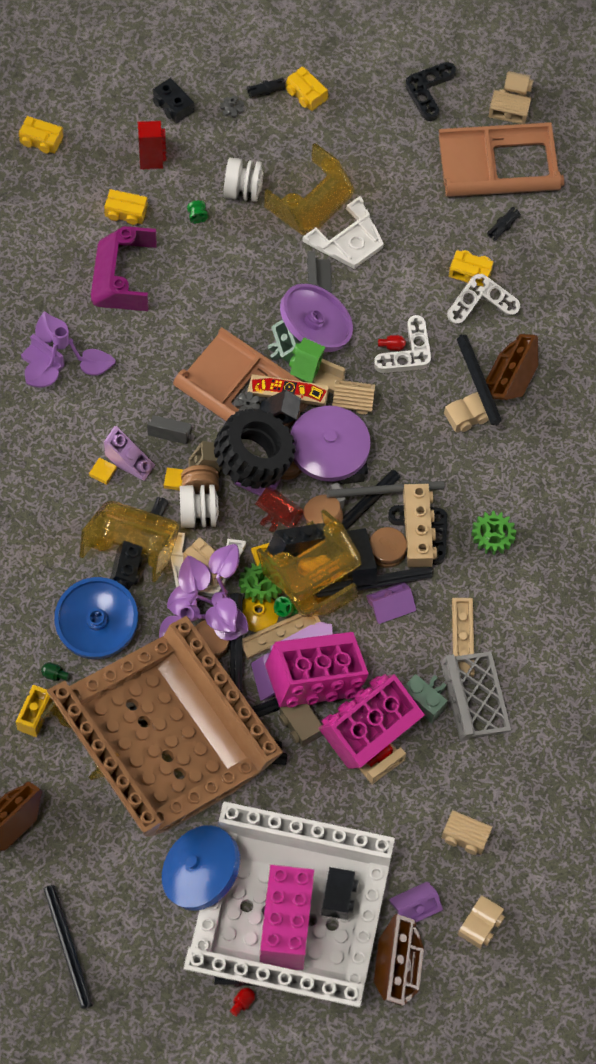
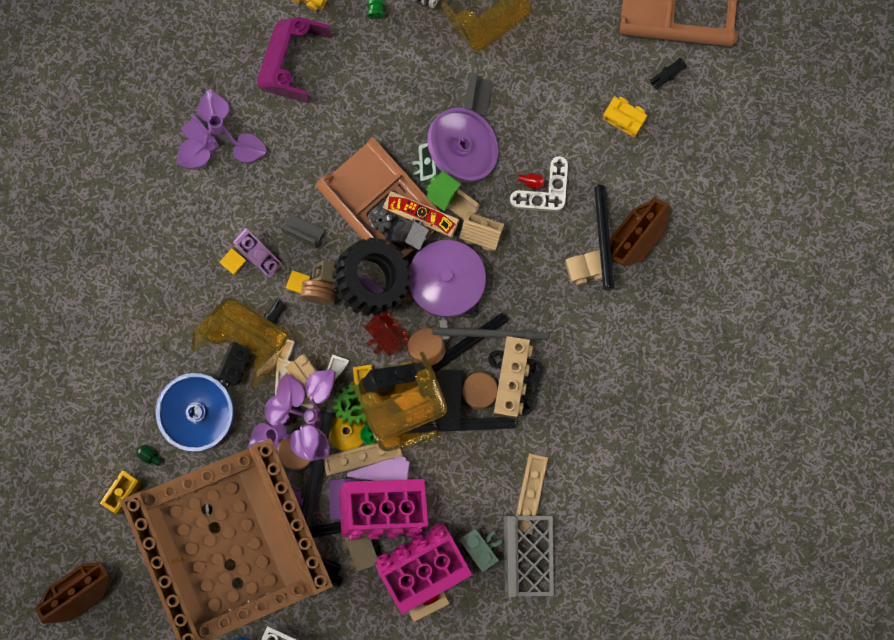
camera: 20 degrees right, 15 degrees up
white wheel [180,485,219,528] -> none
white wing [303,196,384,269] -> none
medium lavender panel [366,583,416,624] -> none
white beam [447,274,520,323] -> none
bright green gear [471,511,516,555] -> none

